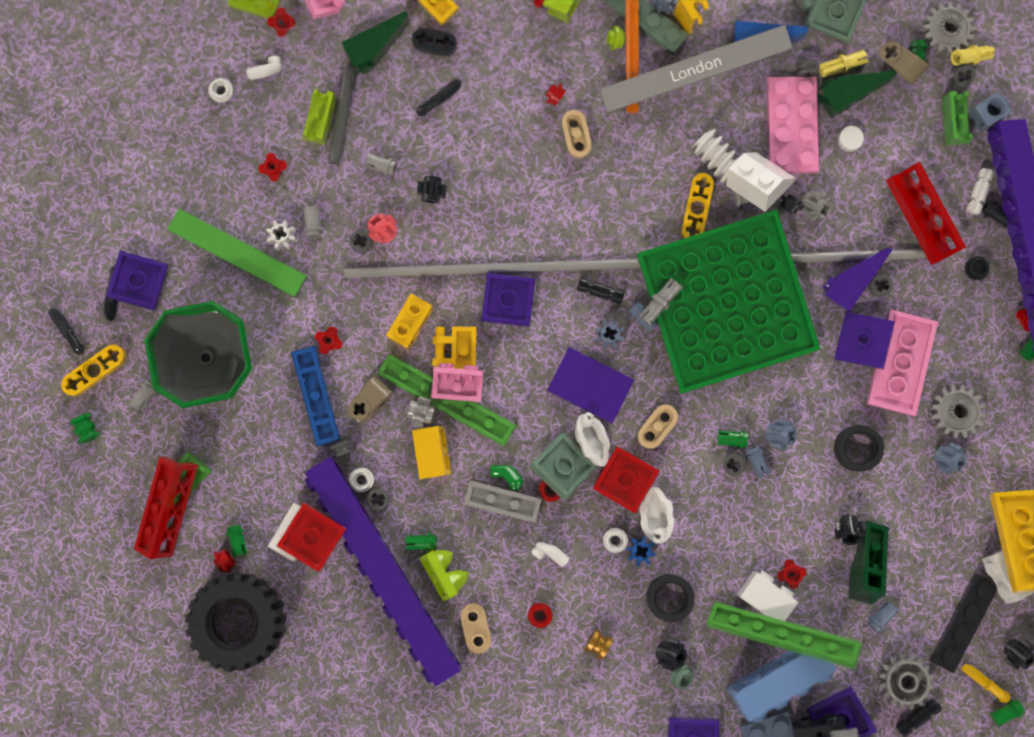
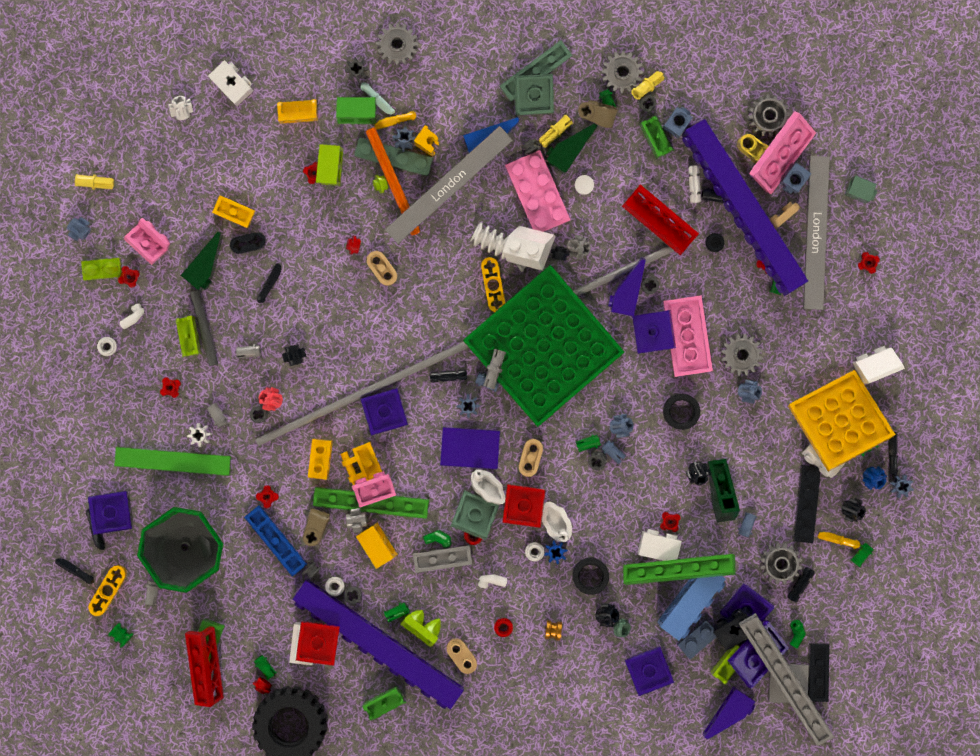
camera: 20 degrees left, 5 degrees up
none -> bright green hinge [362,685,406,721]

